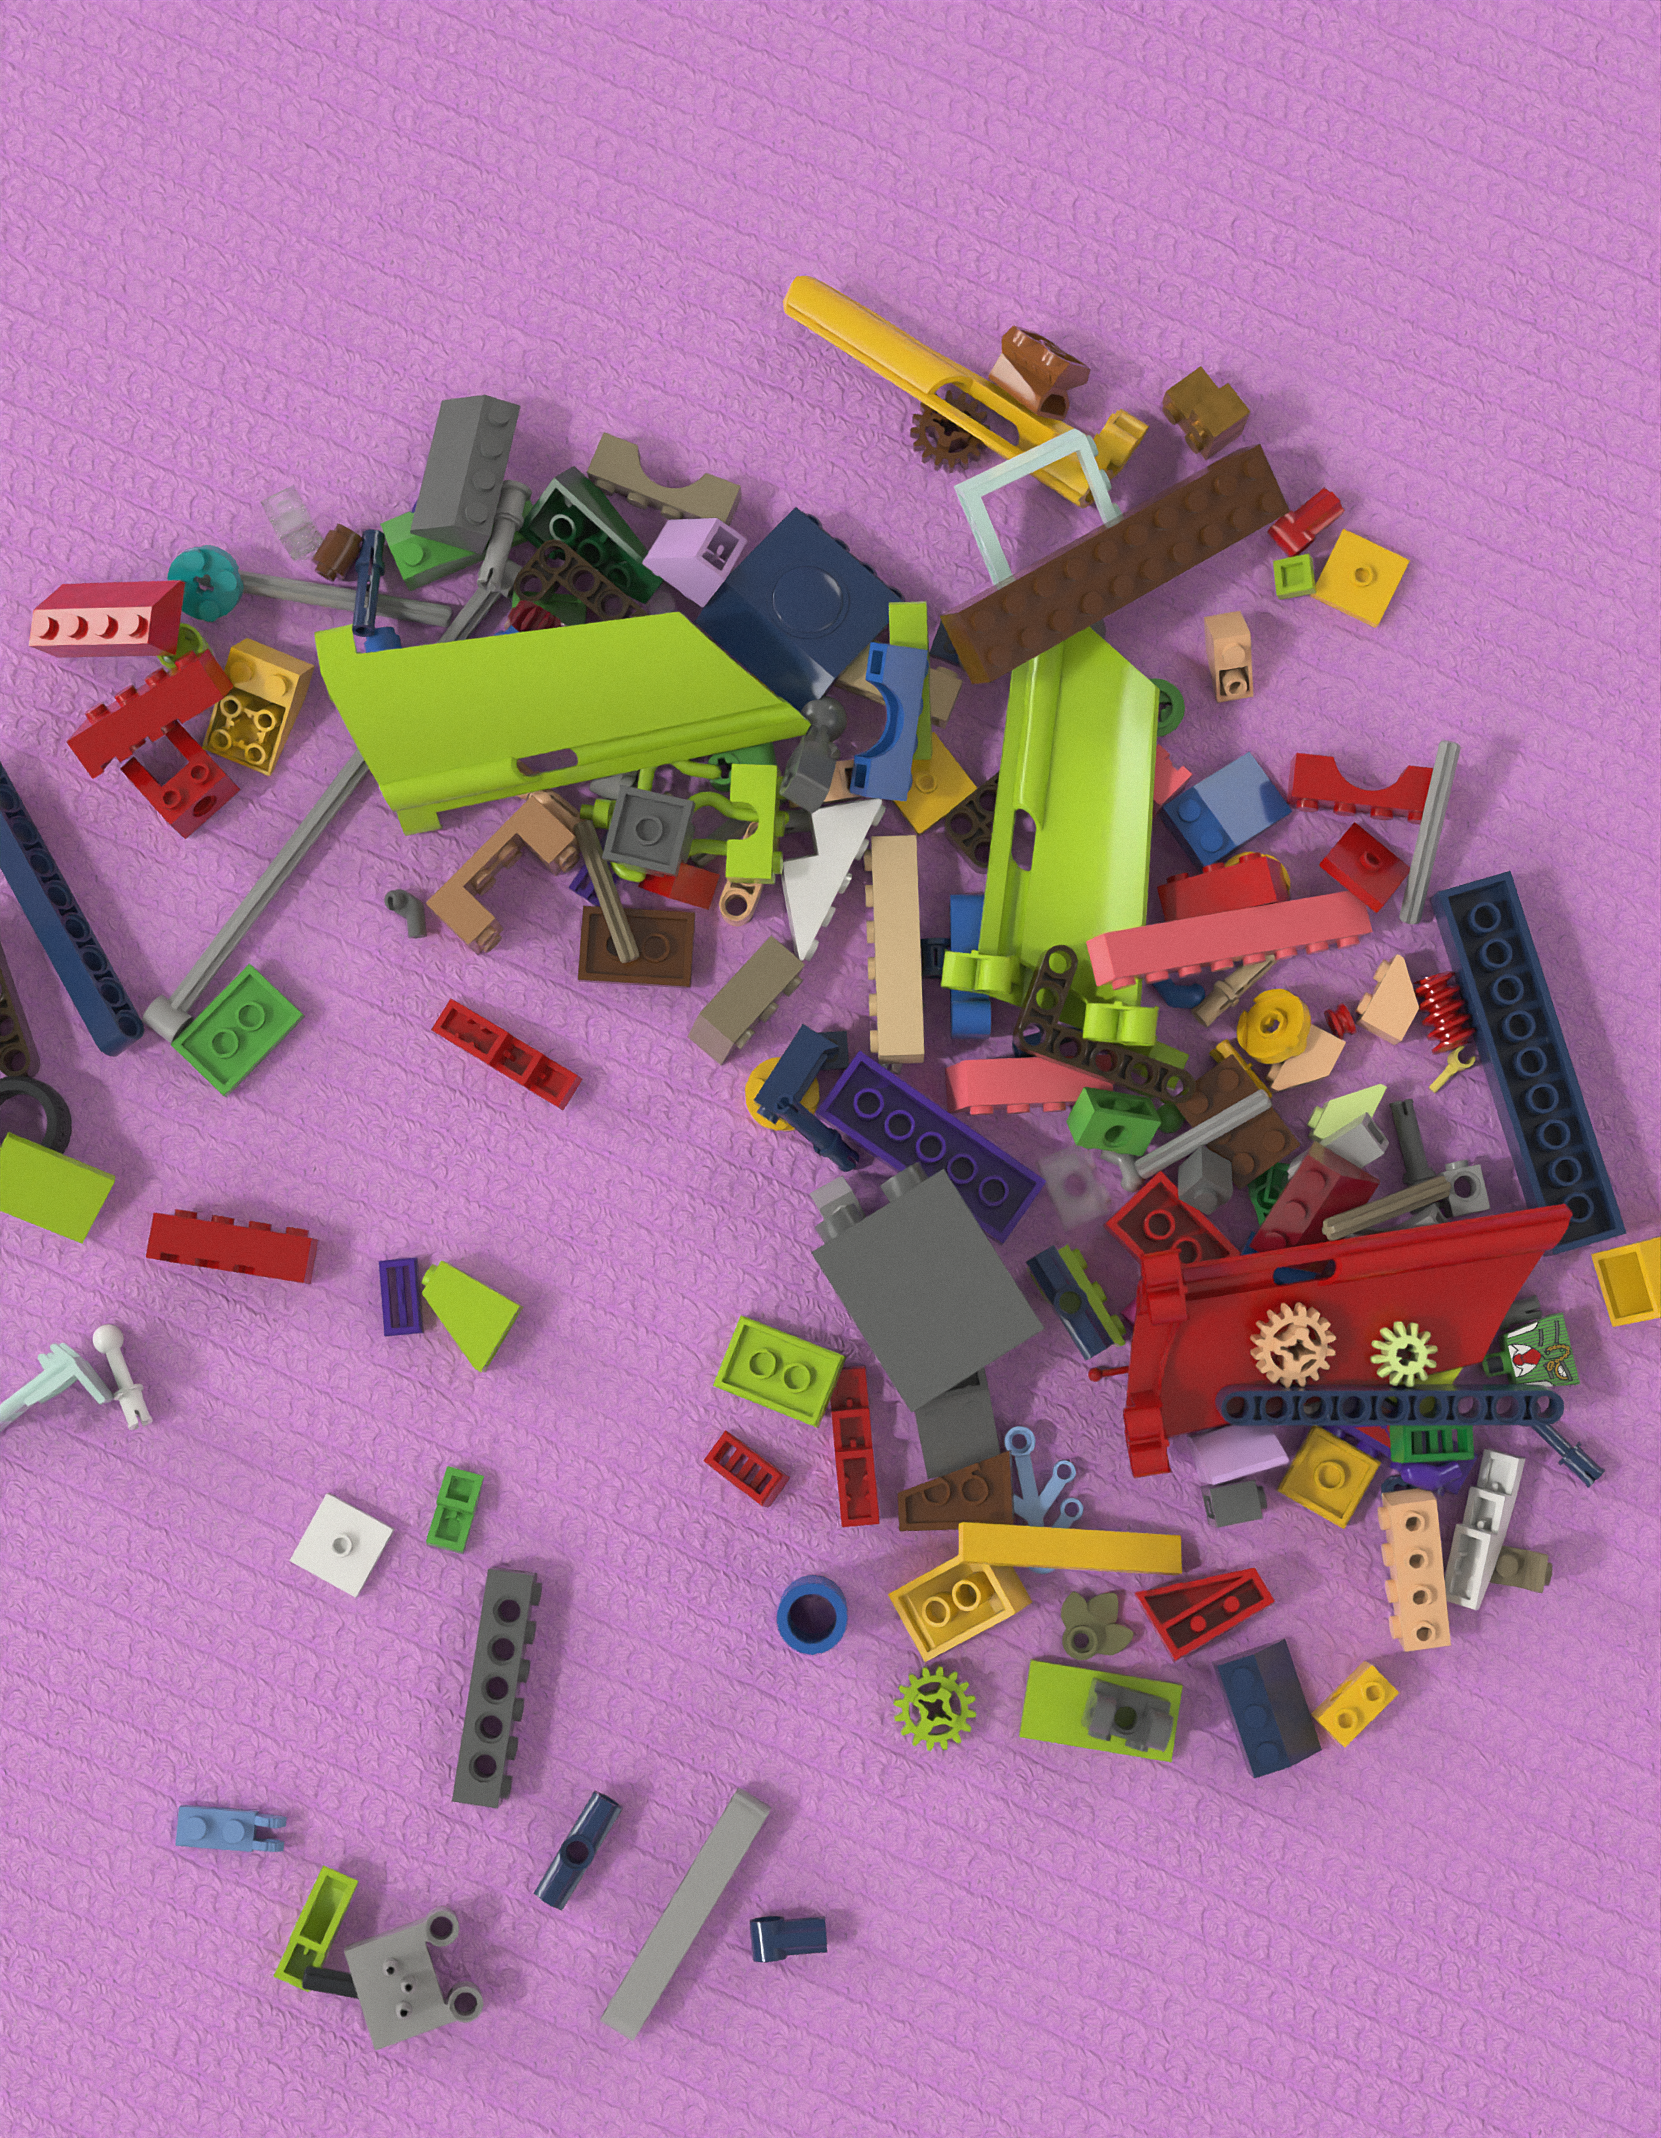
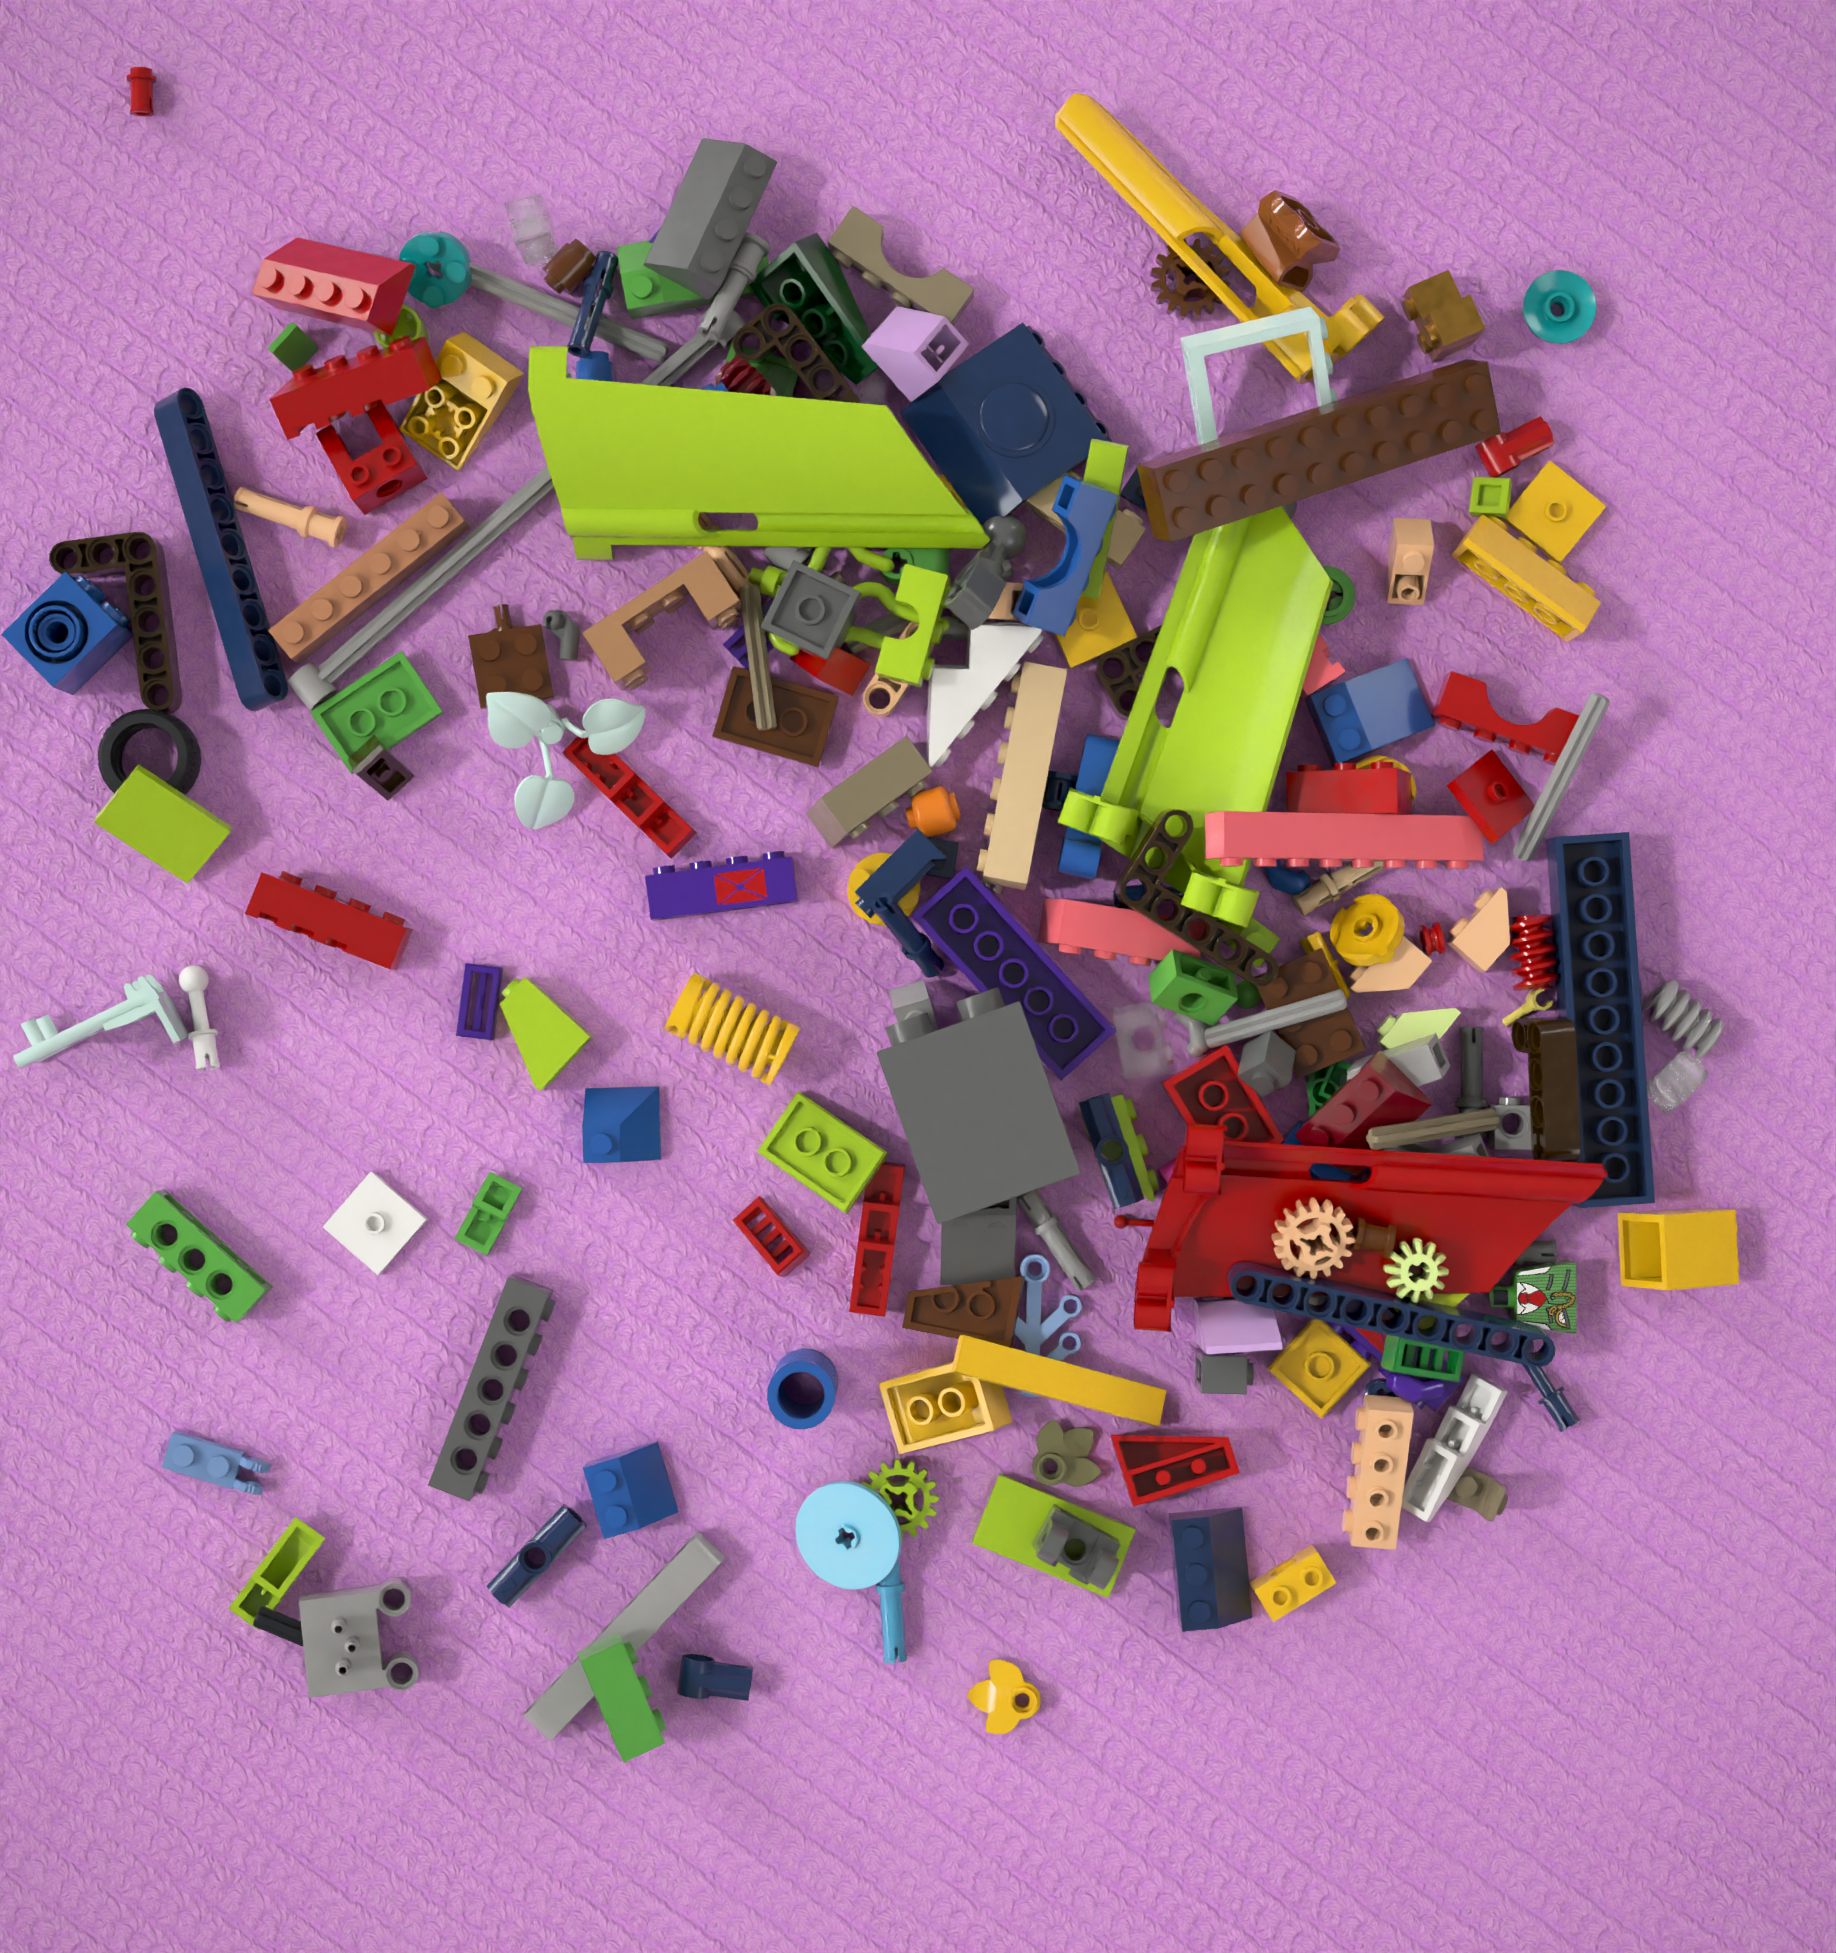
camera: 10 degrees right, 5 degrees up
none -> bright green brick [126,1189,273,1323]
none -> light nougat pin [233,486,347,548]
none -> bright green slope [268,322,318,372]
none -> nougat brick [268,492,471,664]
none -> slope [348,735,414,801]
none -> reddish brown plate [468,604,554,710]
none -> light aqua plant [486,692,645,829]
none -> bright green wedge [576,1634,667,1763]
none -> blue slope [582,1086,661,1163]
none -> blue slope [583,1441,679,1539]
none -> dark purple brick [645,851,799,921]
none -> yellow piece [664,972,801,1086]
none -> medium azure piece [795,1481,902,1589]
none -> dark azure pin [876,1558,907,1664]
none -> orange head [905,785,962,838]
none -> yellow plate [967,1659,1041,1734]
none -> light grey pin [1017,1189,1096,1292]
none -> reddish brown bush [1351,1217,1396,1258]
none -> yellow slope [1450,514,1601,642]
none -> dark brown beam [1511,1017,1580,1162]
none -> teal dish [1522,270,1597,344]
none -> light grey piece [1641,980,1724,1060]
none -> clear gear [1646,1051,1708,1112]

